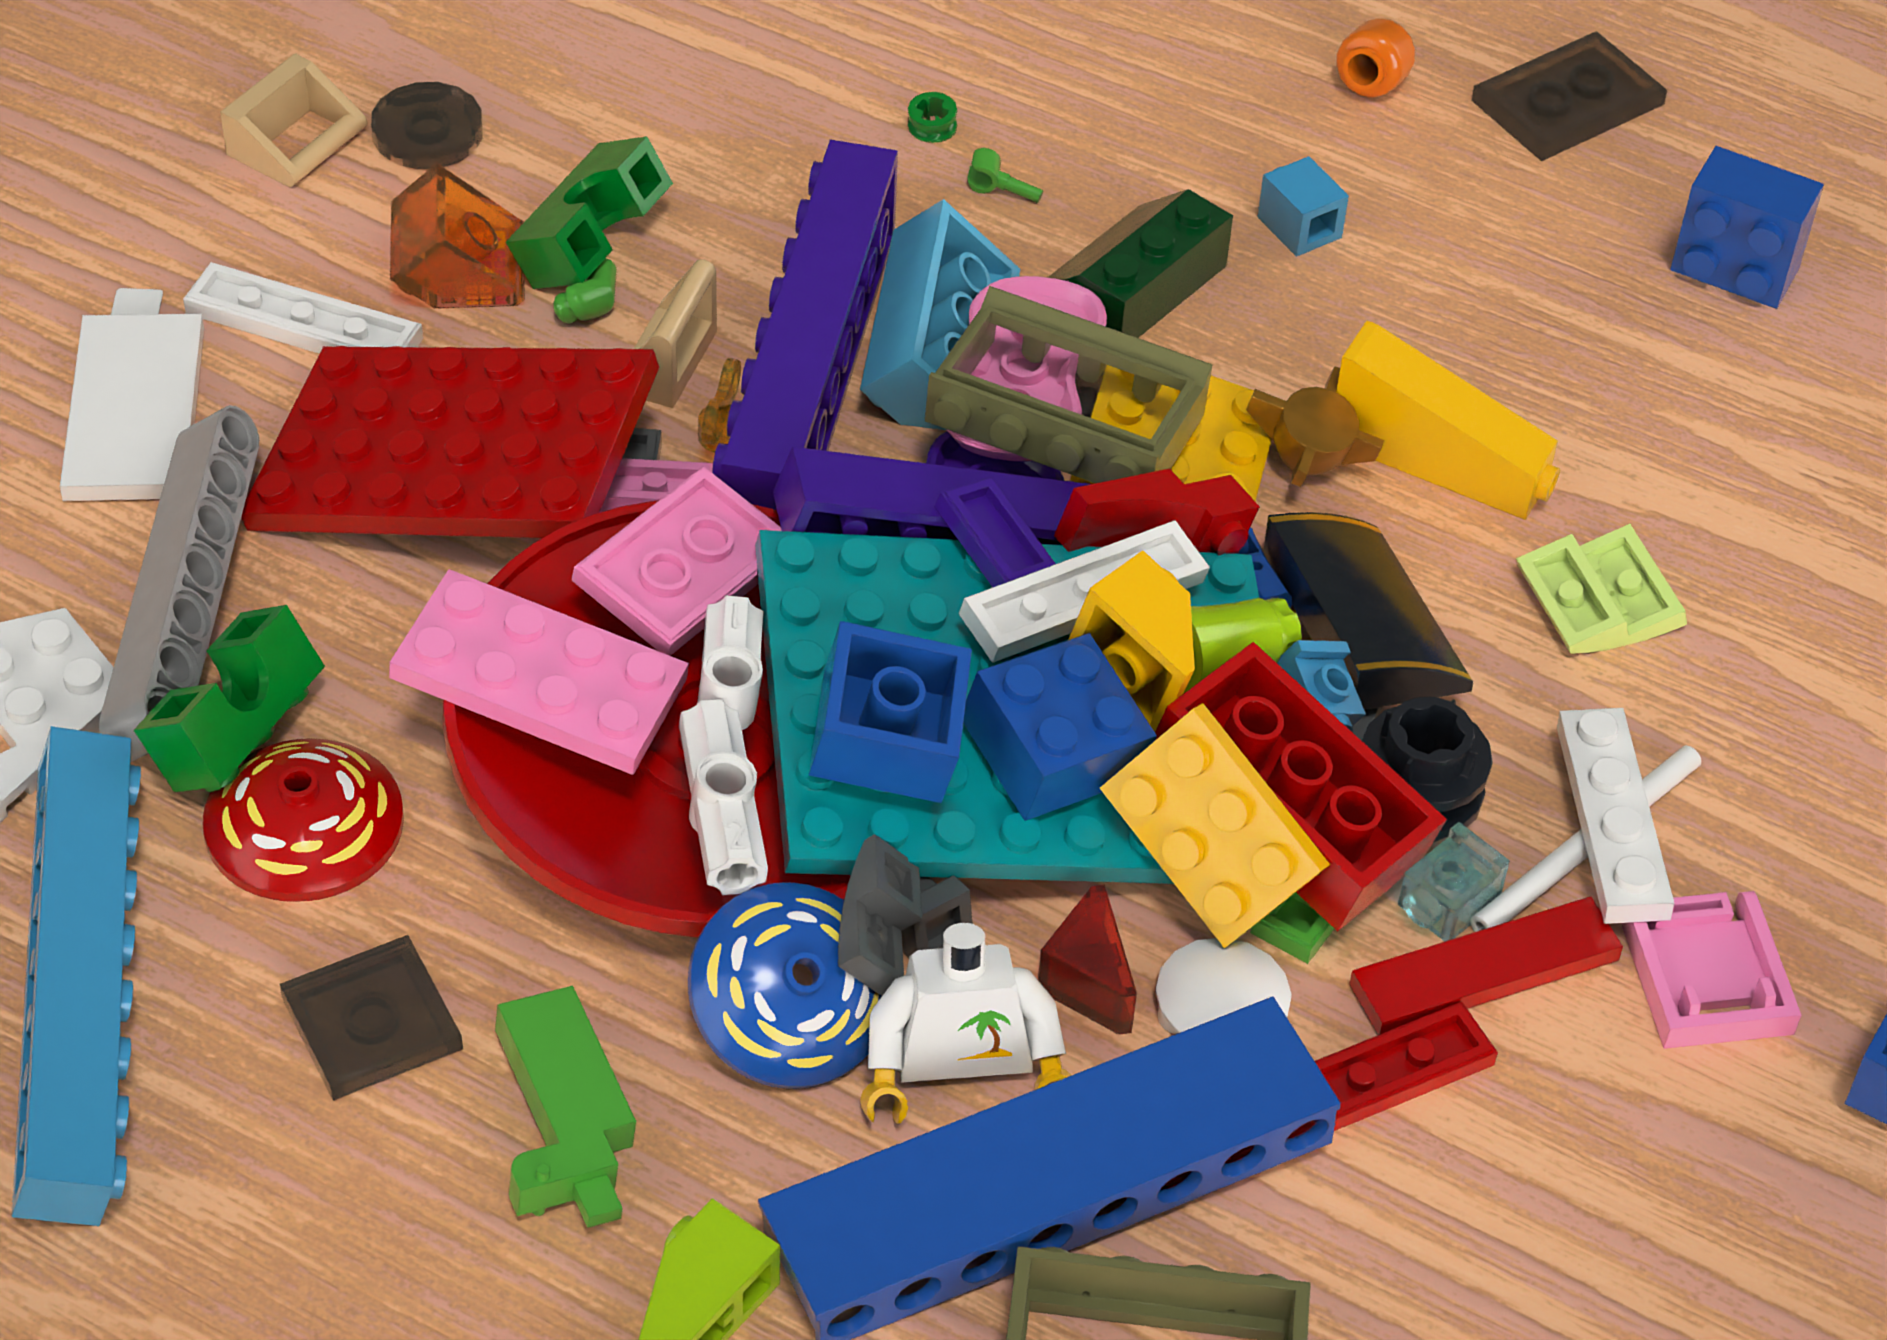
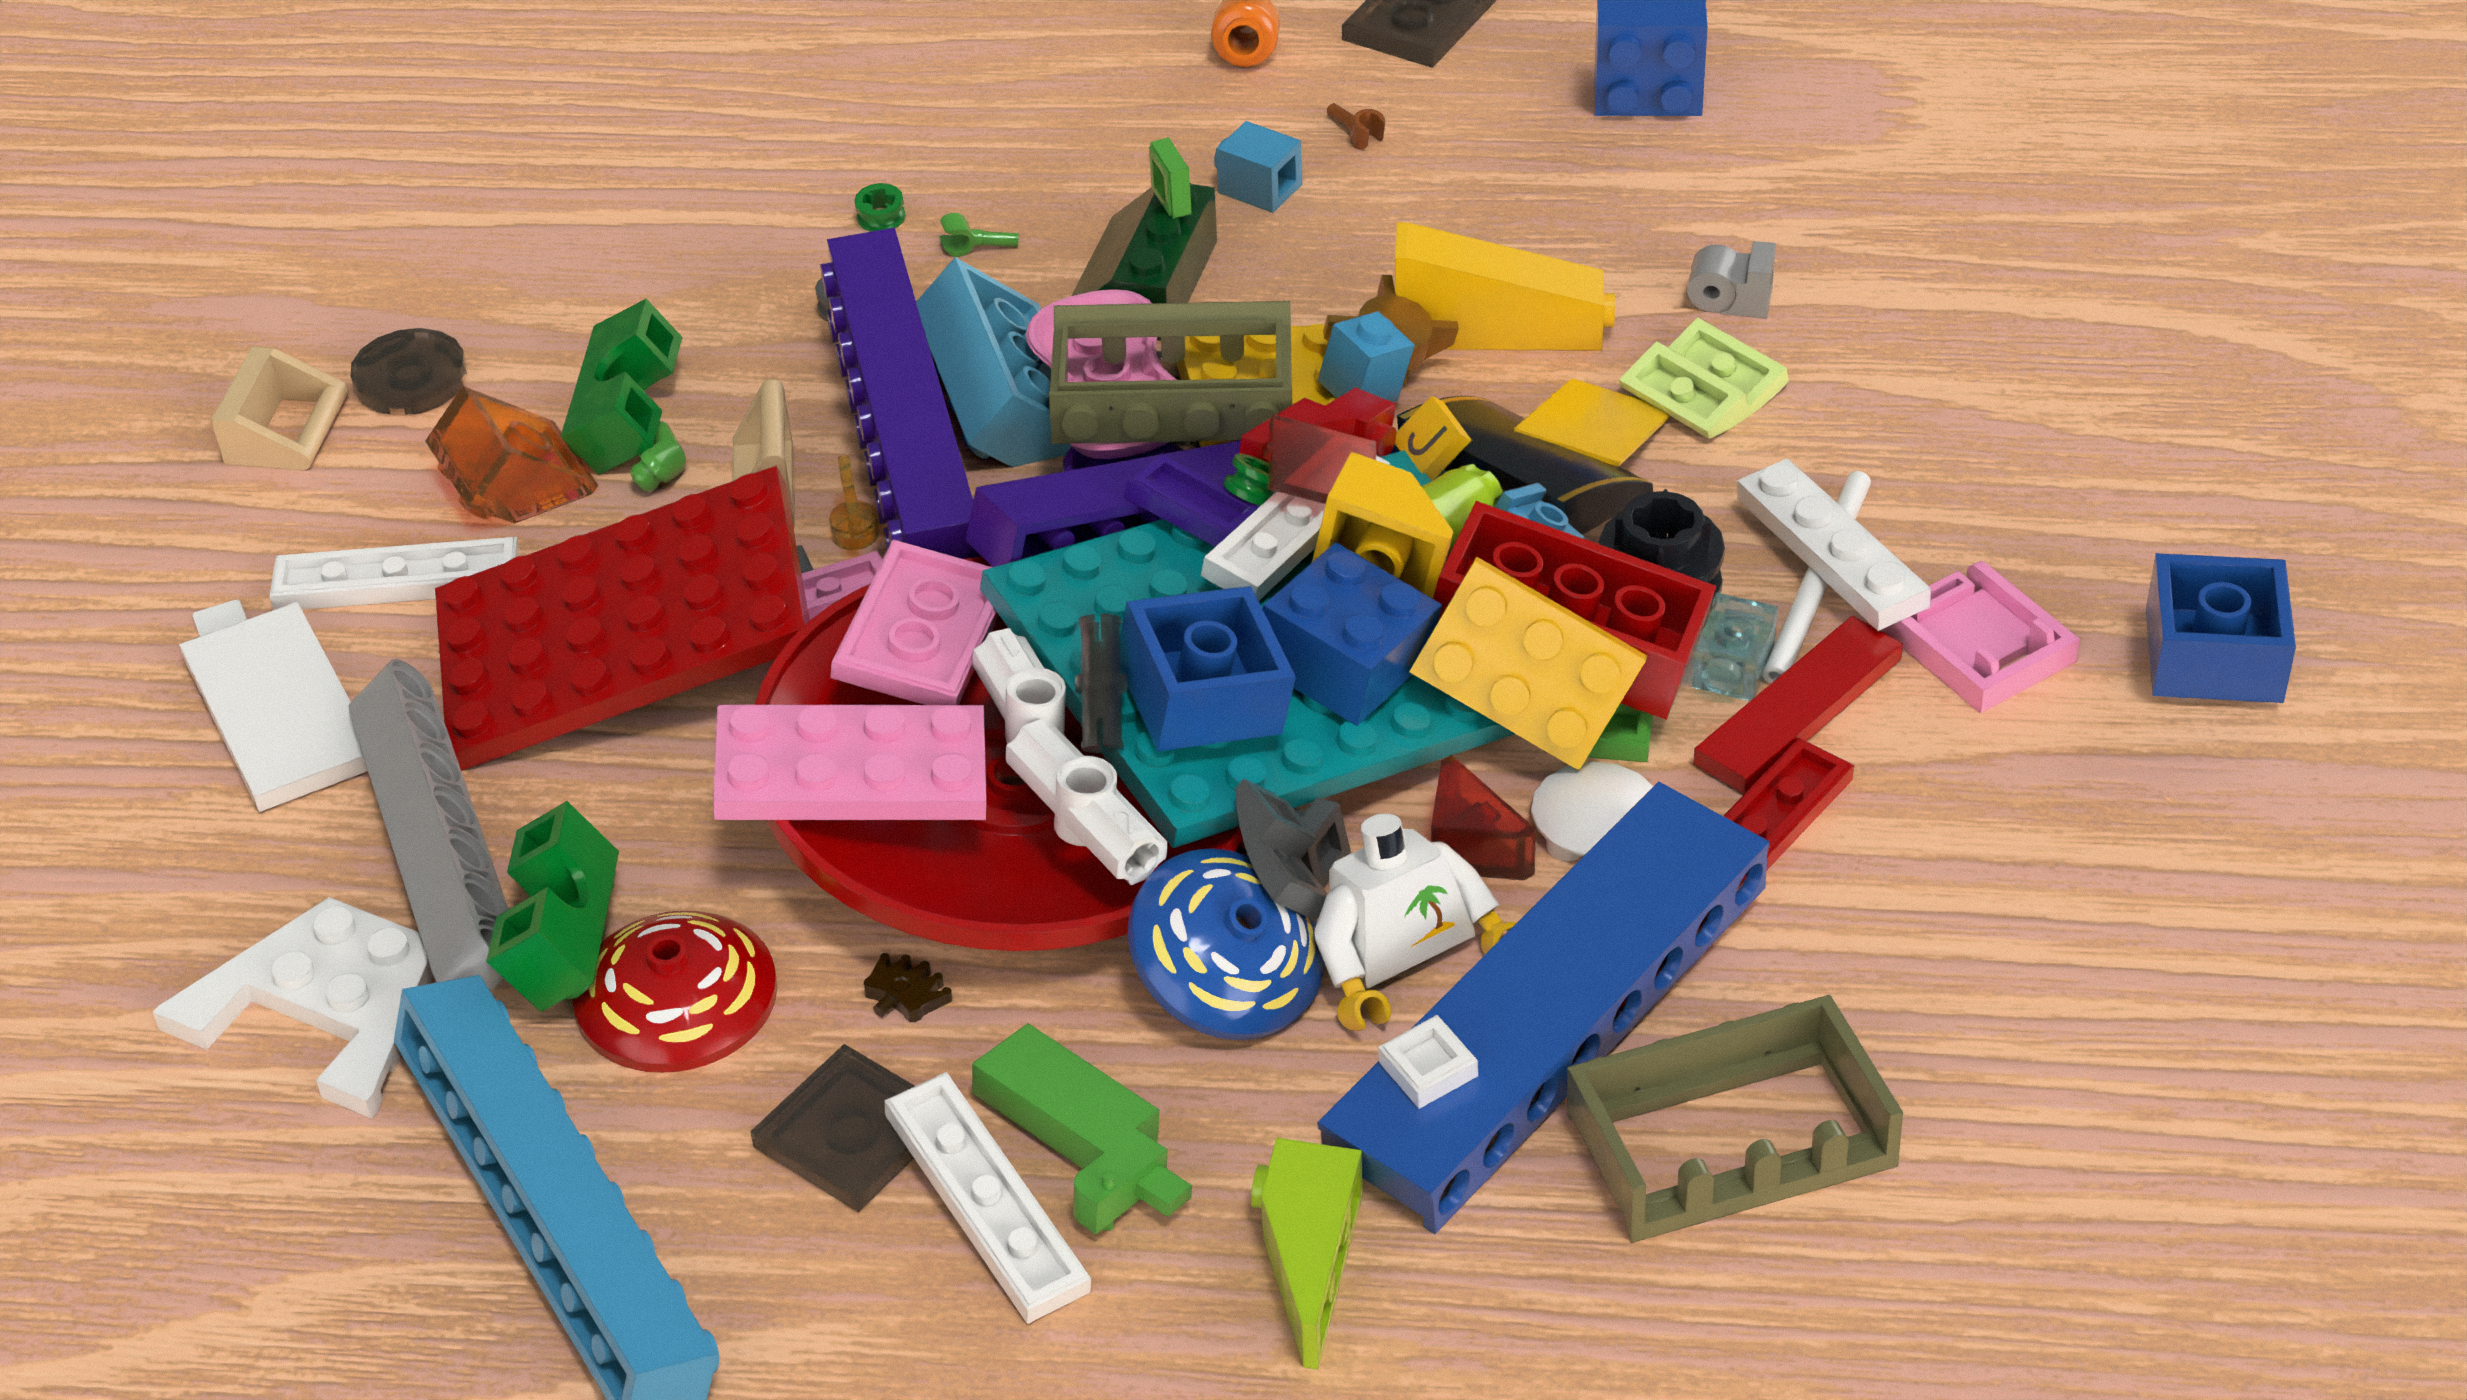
camera: 20 degrees left, 5 degrees down
none -> dark brown piece [863,953,953,1022]
none -> white tile [884,1072,1091,1324]
none -> clear smoke pin [1075,614,1128,754]
none -> bright green tile [1149,137,1191,219]
none -> green bush [1223,454,1287,506]
none -> clear red piece [1263,414,1376,504]
none -> dark azure brick [1317,311,1415,402]
none -> dark orange hand [1327,103,1385,149]
none -> white tile [1378,1015,1478,1109]
none -> yellow tile [1395,395,1472,481]
none -> yellow window [1514,378,1671,467]
none -> light grey leg [1687,241,1776,319]

